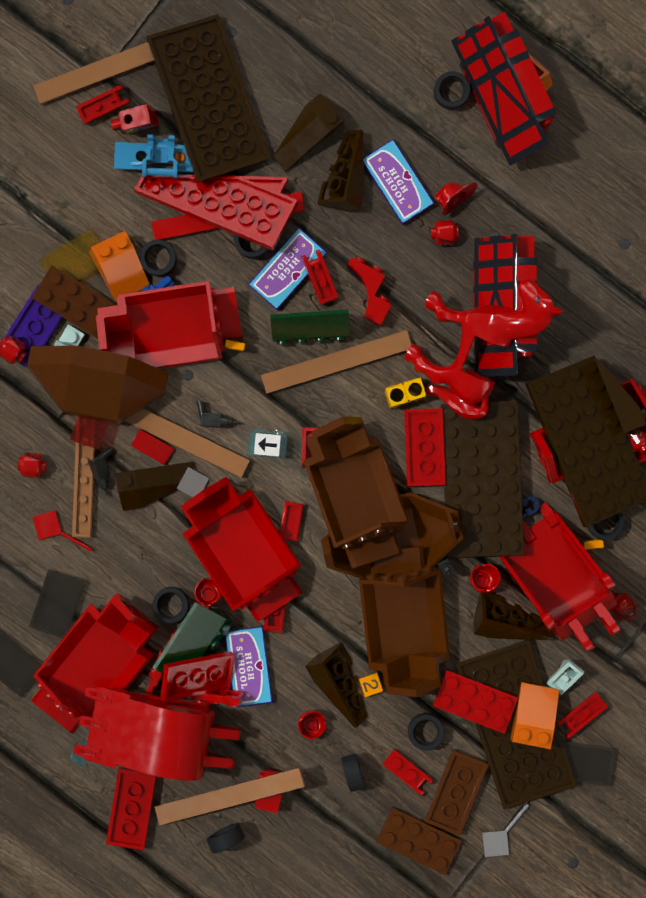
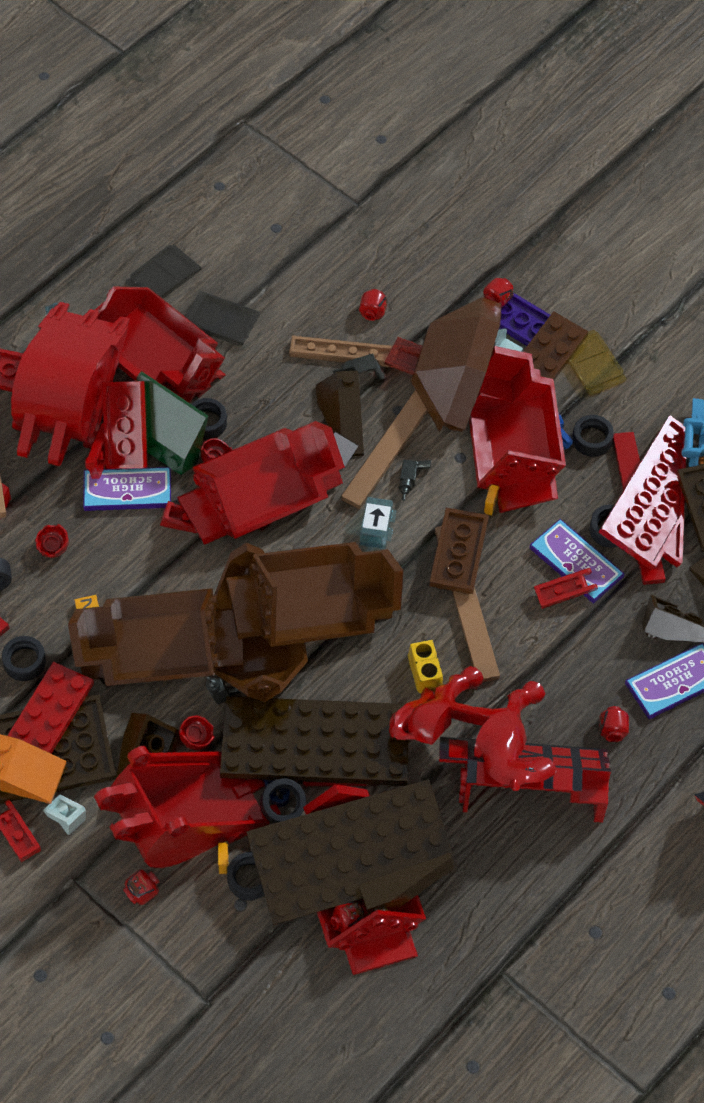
camera: 90 degrees right, 30 degrees down
red piece [32,510,92,551] -> none
orange slope [89,231,149,302] -> none
red slope [131,429,174,465] -> none
dark green slope [270,310,349,345] -> none
red tile [280,501,304,542] -> none
dark brown wedge [305,642,367,728] -> none
red arch [347,257,391,326] -> none
red plate [404,408,446,486] -> none
red piece [435,182,478,216] -> none
none -> black tyre [260,778,306,824]
none -> reddish brown plate [429,507,489,594]

